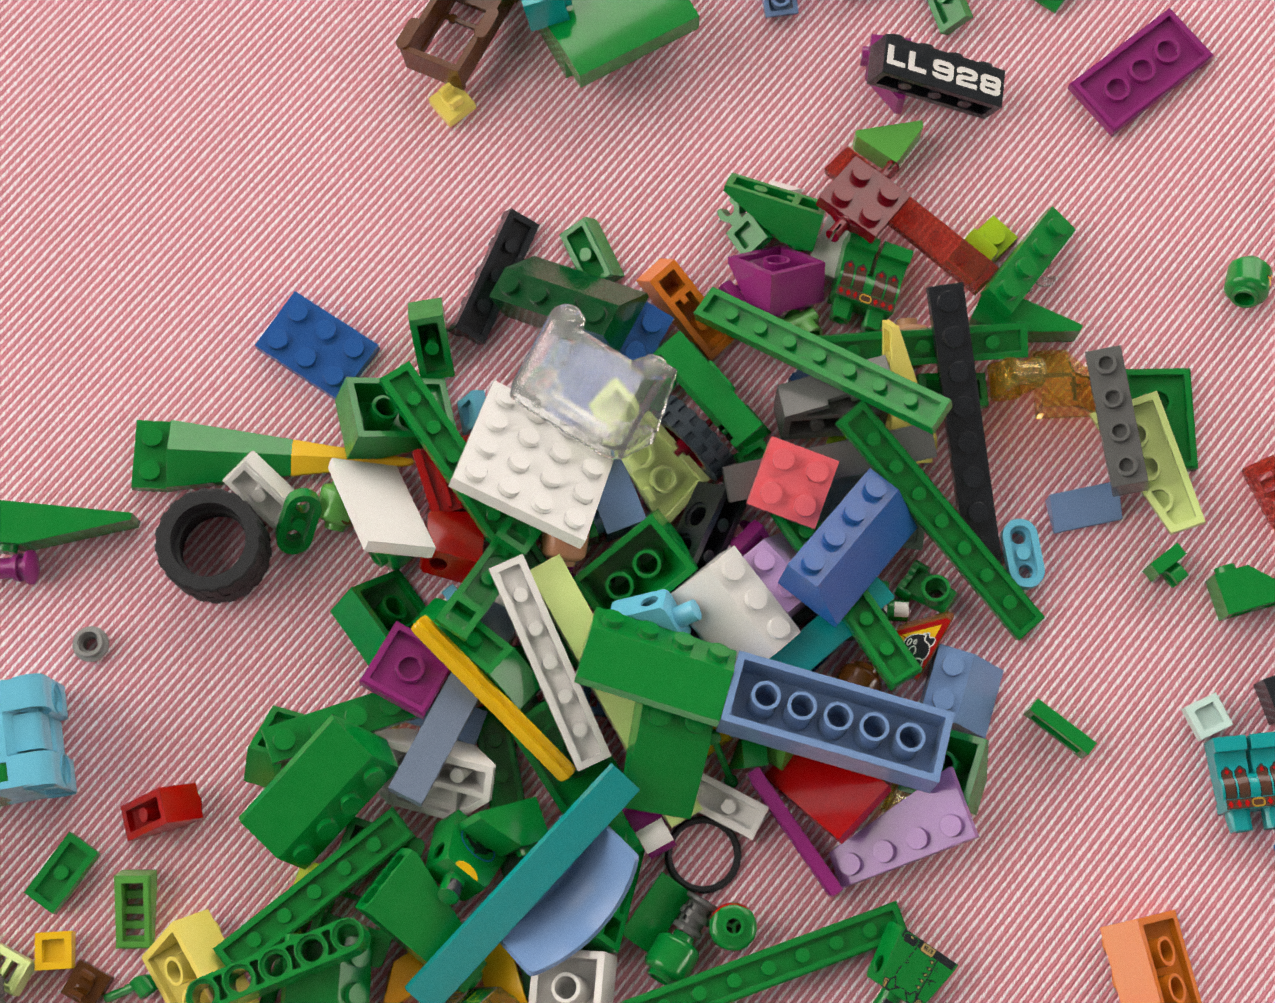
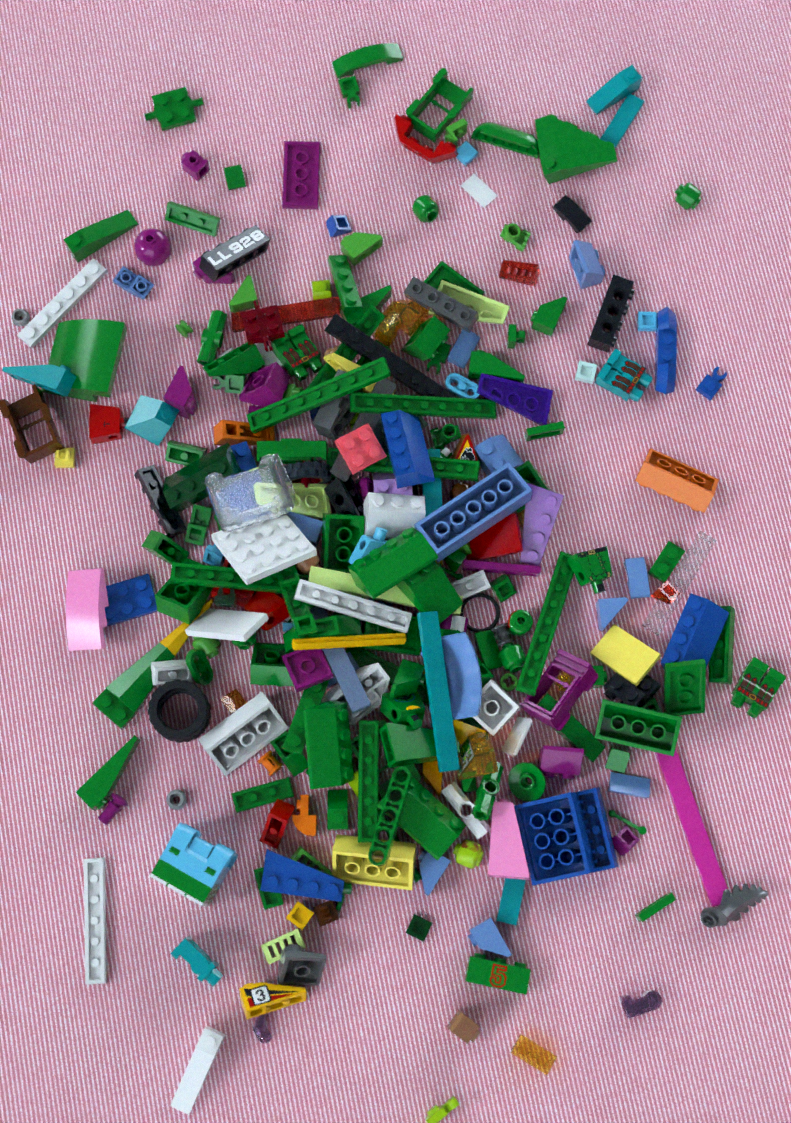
camera: 55 degrees left, 0 degrees up
none -> bright pink slope [66,568,109,651]
none -> red torso [89,404,129,444]
none -> teal slope [124,395,179,446]
none -> magenta slope [163,365,197,419]
none -> bright green bush [175,320,193,338]
none -> green slope [184,504,213,546]
none -> green piece [197,310,228,366]
none -> white slope [198,692,289,776]
none -> clear green tile [214,587,237,608]
none -> clear orange slope [220,689,247,714]
none -> green tile [231,777,295,813]
none -> orange bush [257,750,284,777]
none -> blue wing [260,849,344,902]
none -> orange brick [292,795,317,837]
none -> blue slope [326,215,352,237]
none -> green slope [327,790,348,831]
none -> bright green slope [340,232,383,266]
none -> green slope [401,316,450,361]
none -> green plate [427,343,451,374]
none -> green slope [468,350,525,383]
none -> dark purple wing [476,373,553,425]
none -> green slope [489,574,517,603]
none -> bright green bush [500,673,518,692]

